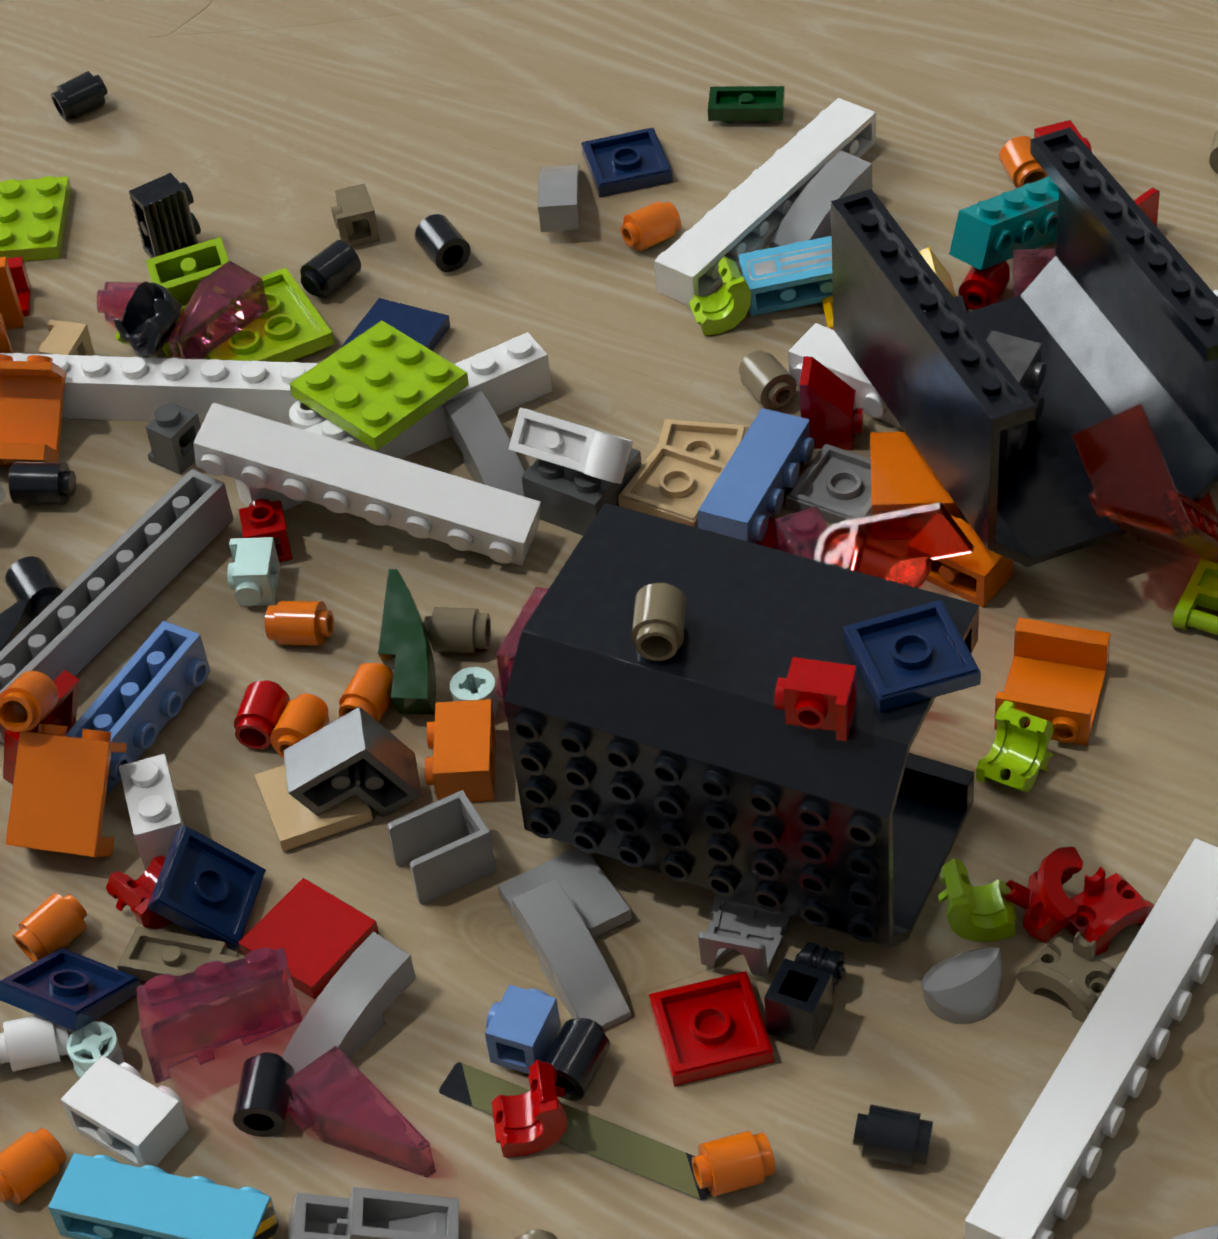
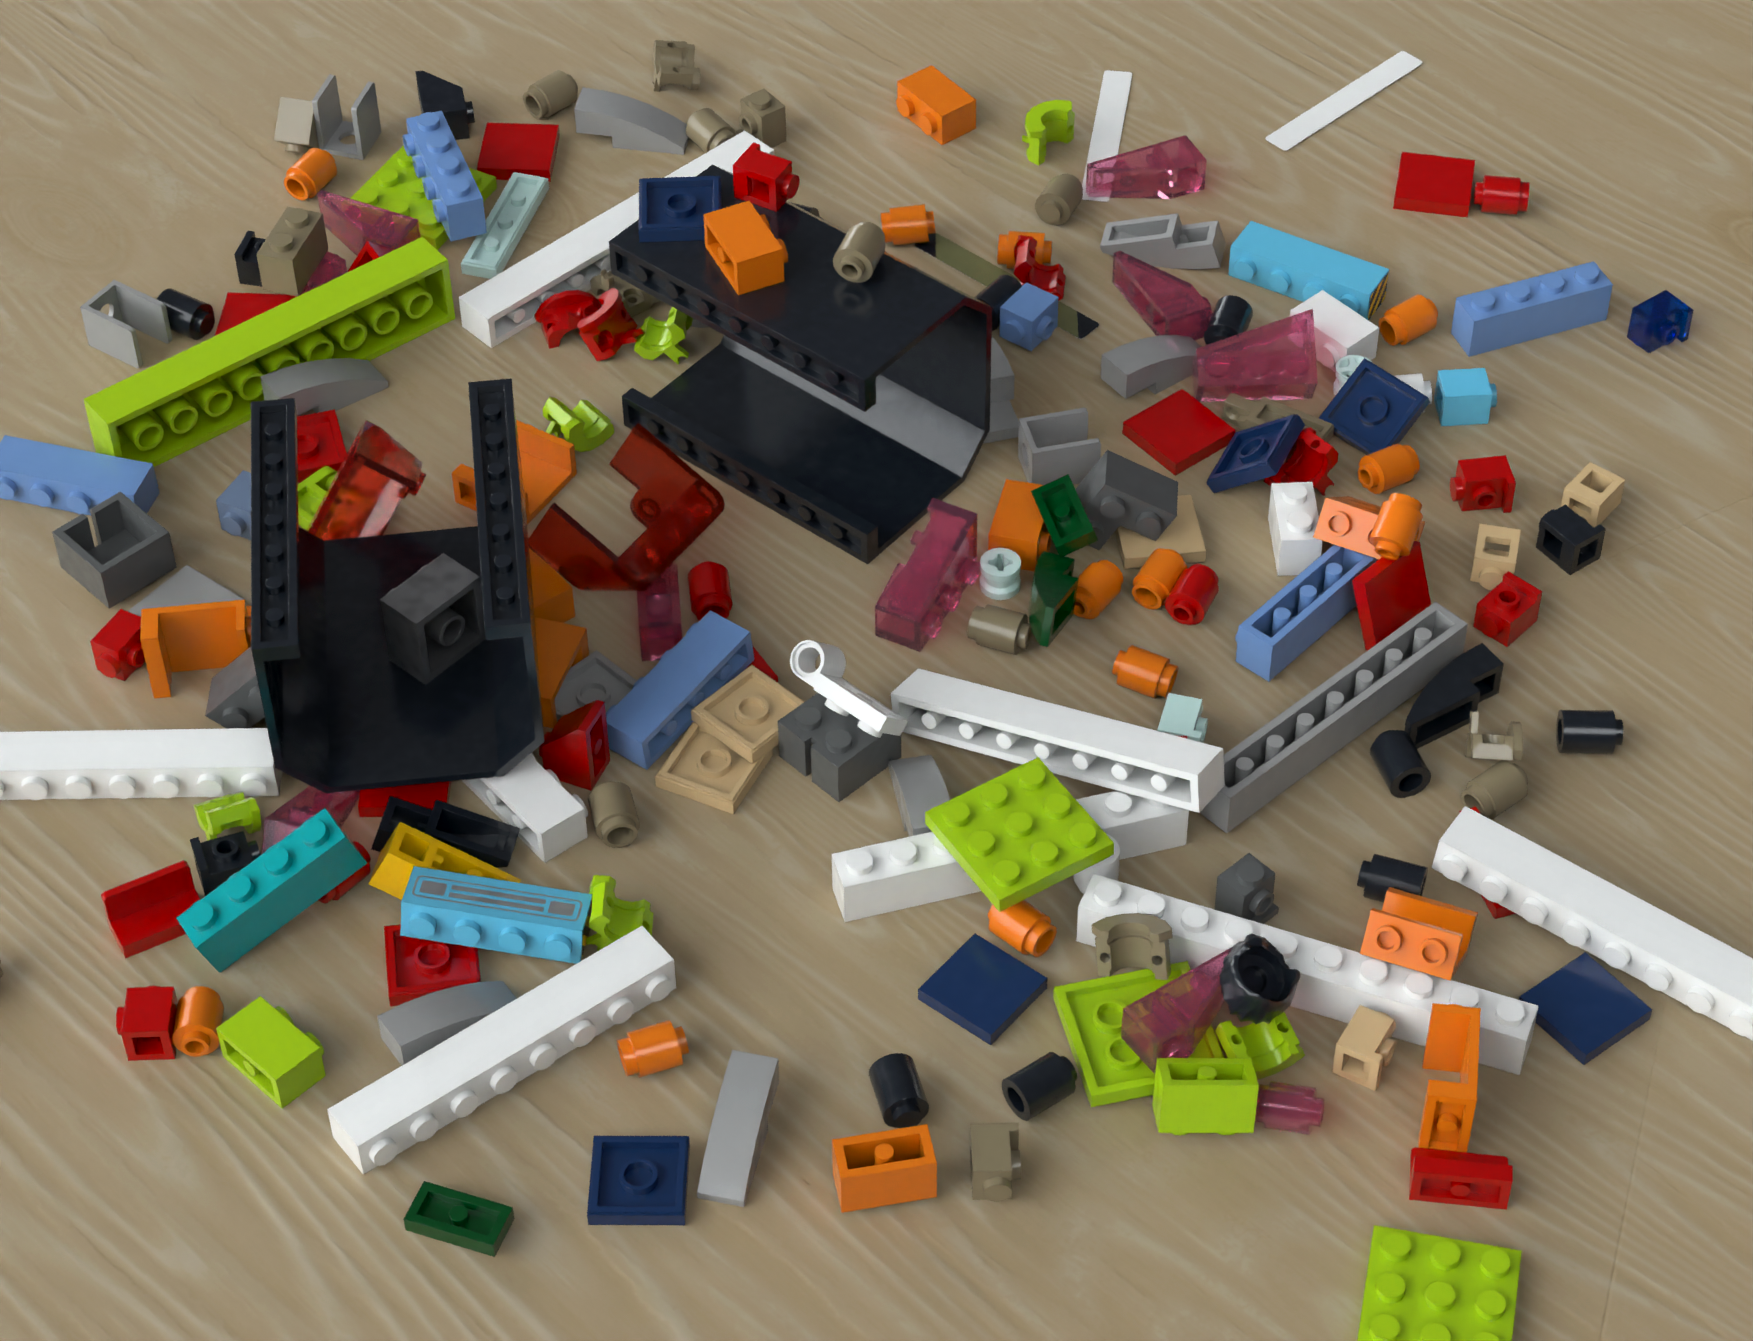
camera: 170 degrees left, 0 degrees up
black brick [129,173,201,258] -> none
none -> lime brick [216,996,326,1109]
none -> orange brick [703,200,788,295]
none -> orange brick [832,1124,937,1213]
none -> orange brick [997,231,1052,269]
none -> dark green plate [1031,474,1098,558]
none -> dark tan piece [1091,913,1173,980]

